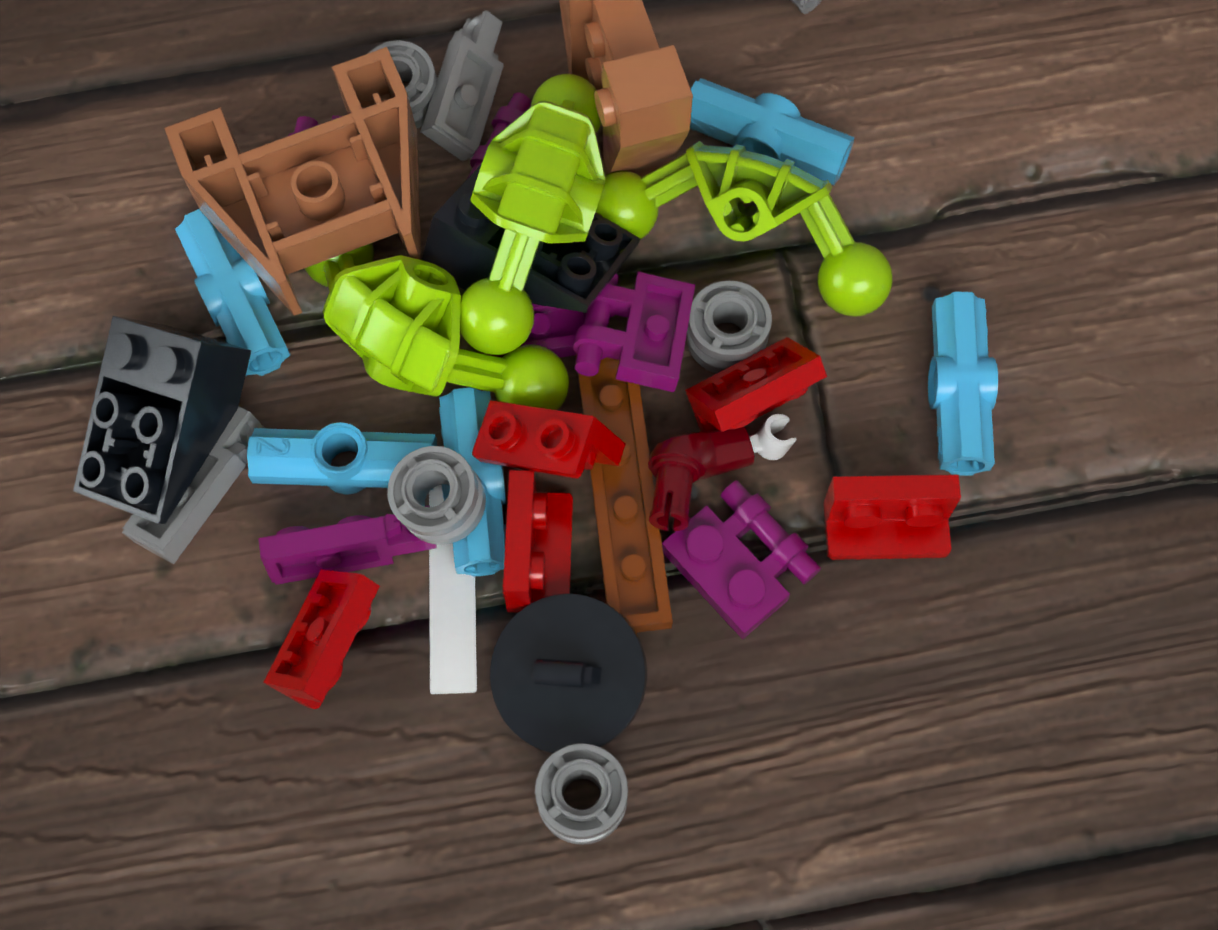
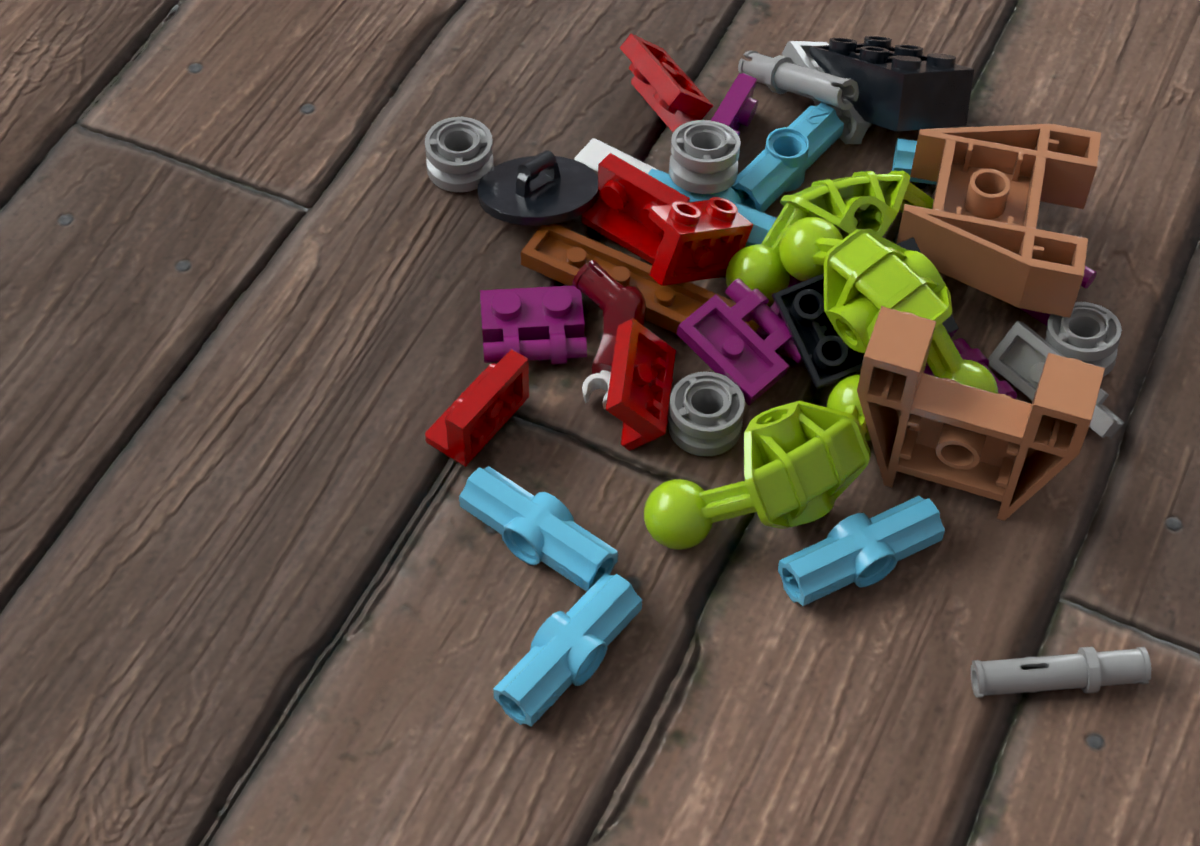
camera: 125 degrees right, 15 degrees down
none -> medium azure piece [493,573,642,727]
none -> light grey pin [738,50,859,110]

